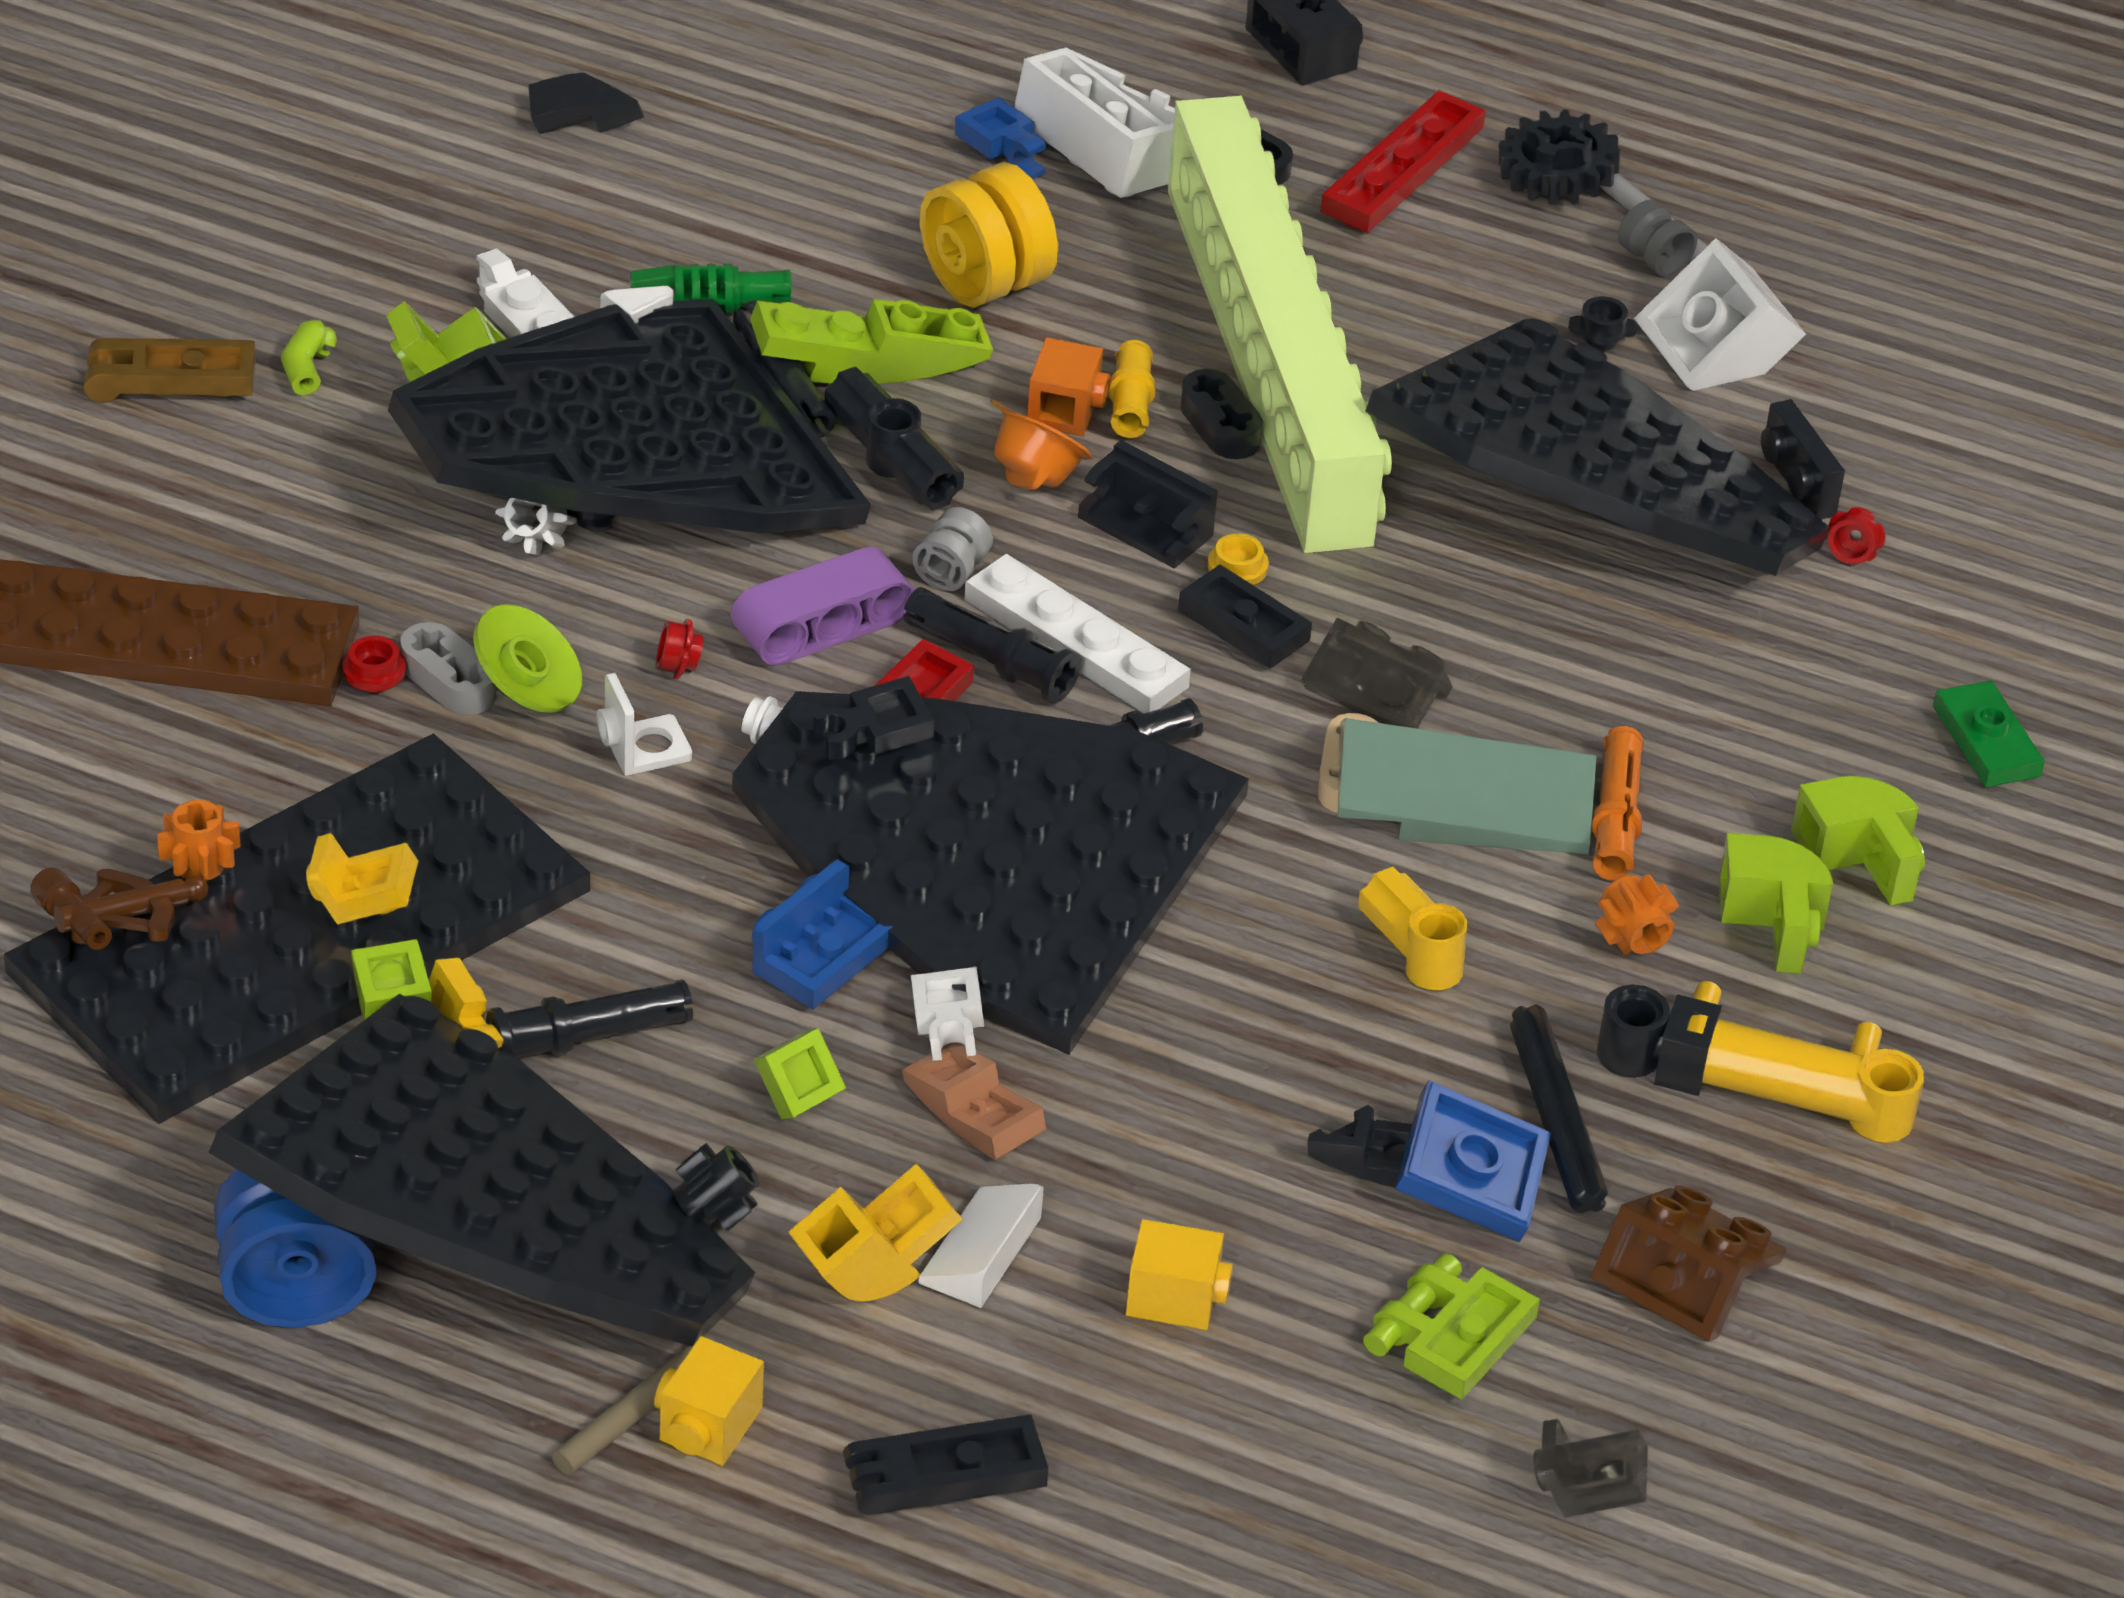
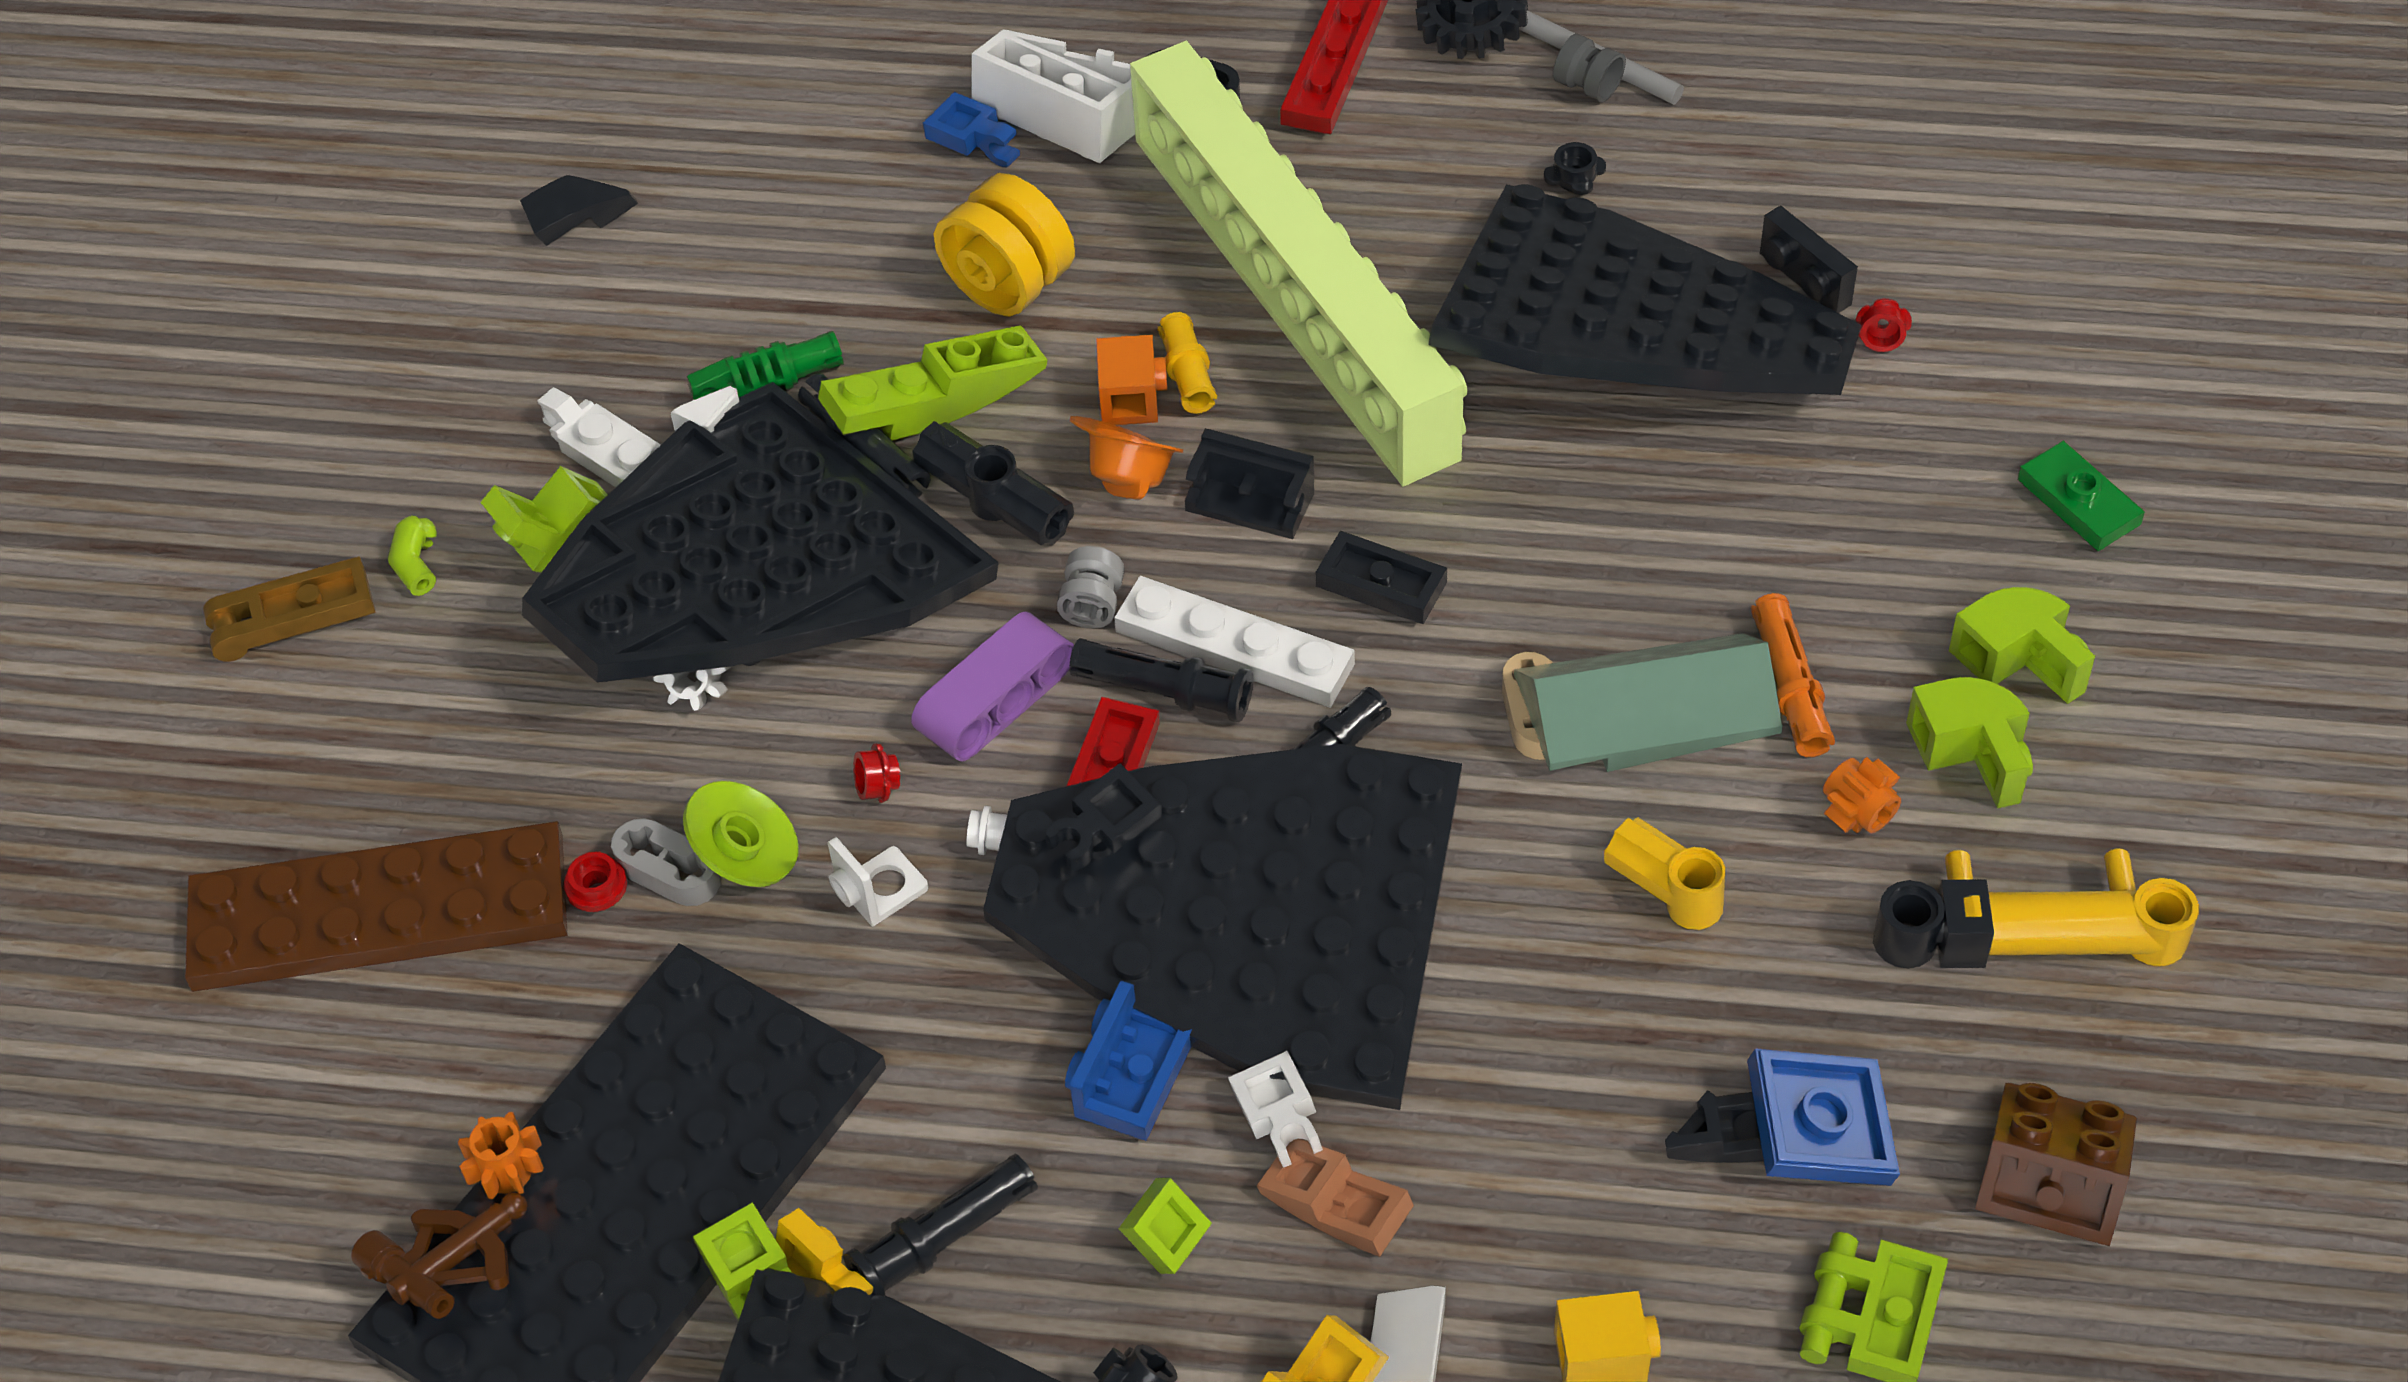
camera: 10 degrees left, 10 degrees up
yellow bracket [306,833,418,925] -> none
black beam [1180,369,1262,460] -> none
yellow plate [1208,533,1269,585] -> none
clear smoke bracket [1301,618,1453,729] -> none
black axle [1510,1004,1608,1214] -> none
white slope [1634,238,1806,391] -> none

